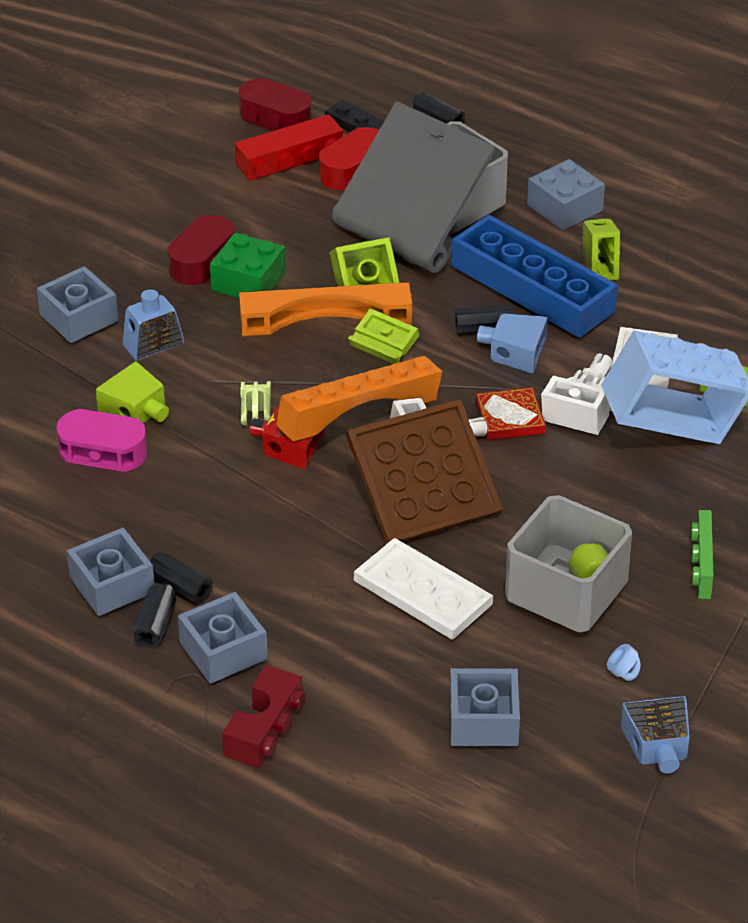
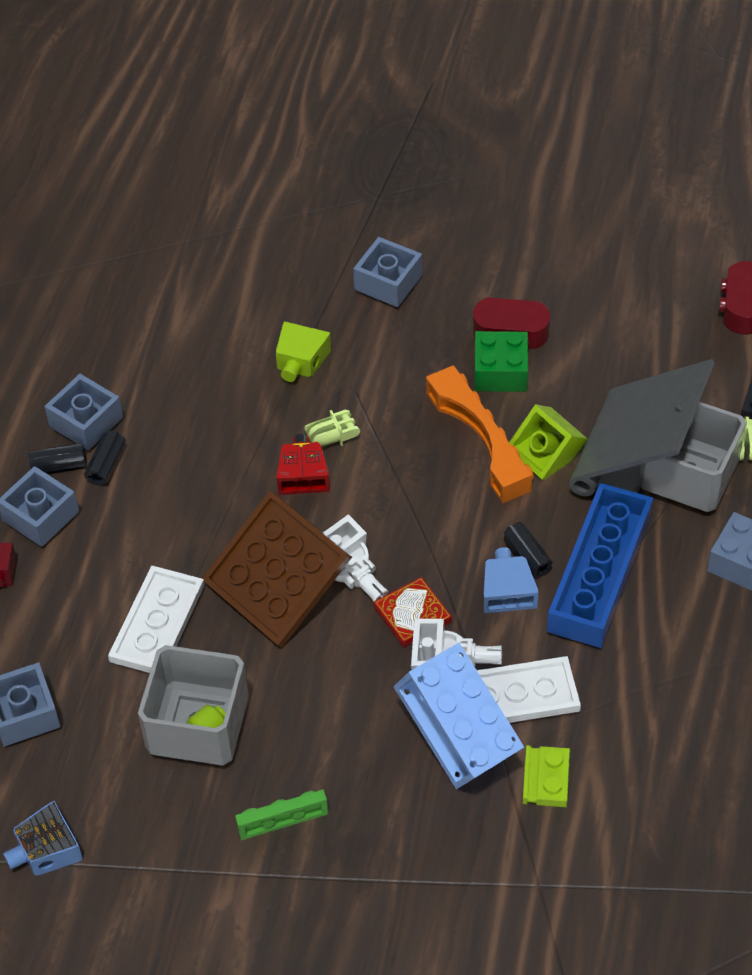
camera: 70 degrees right, 10 degrees up
dark pink brick [57,409,147,472] -> none
torso [123,290,184,361] -> none
red brick [235,114,343,181] -> none
orange arch [276,356,442,441] -> none
red brick [319,127,379,191] -> none
lime plate [348,308,420,364] -> none
lime torso [583,219,620,280] -> none
light blue tile [607,644,641,681] -> none

